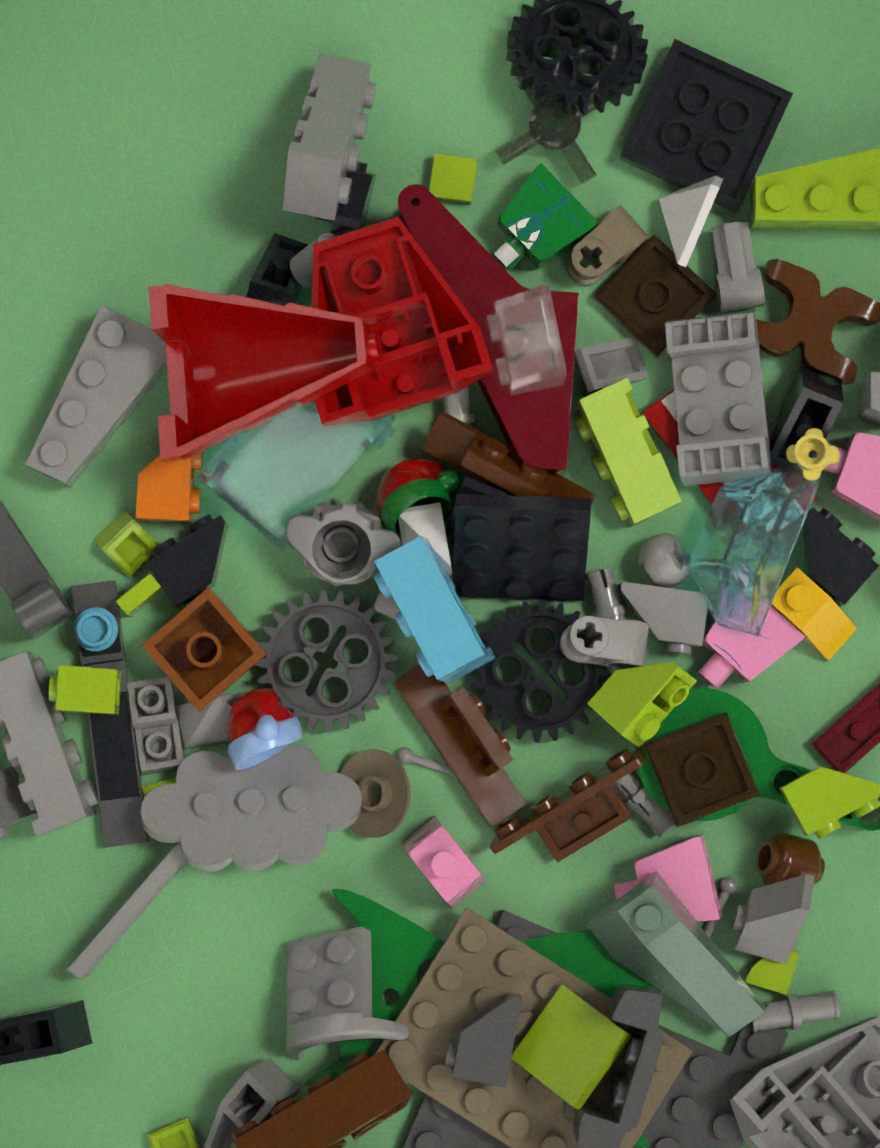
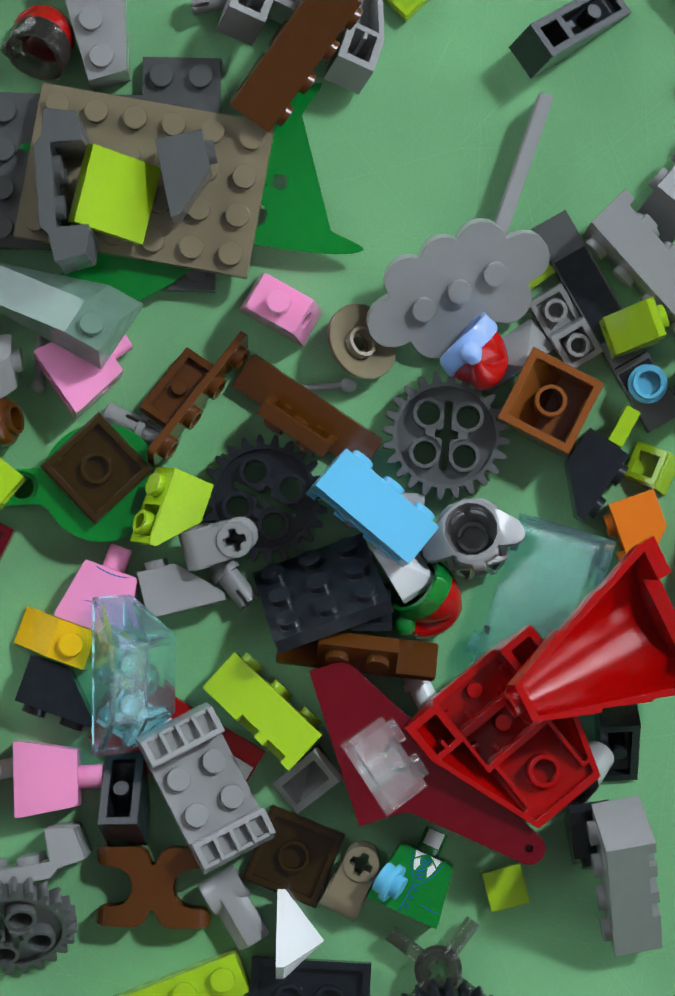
camera: 160 degrees right, 0 degrees up
light grey piece [286,926,409,1060] -> none
light grey piece [638,533,693,588] -> none
light yellow plate [786,428,840,481] -> none
none -> medium azure plate [372,862,408,902]

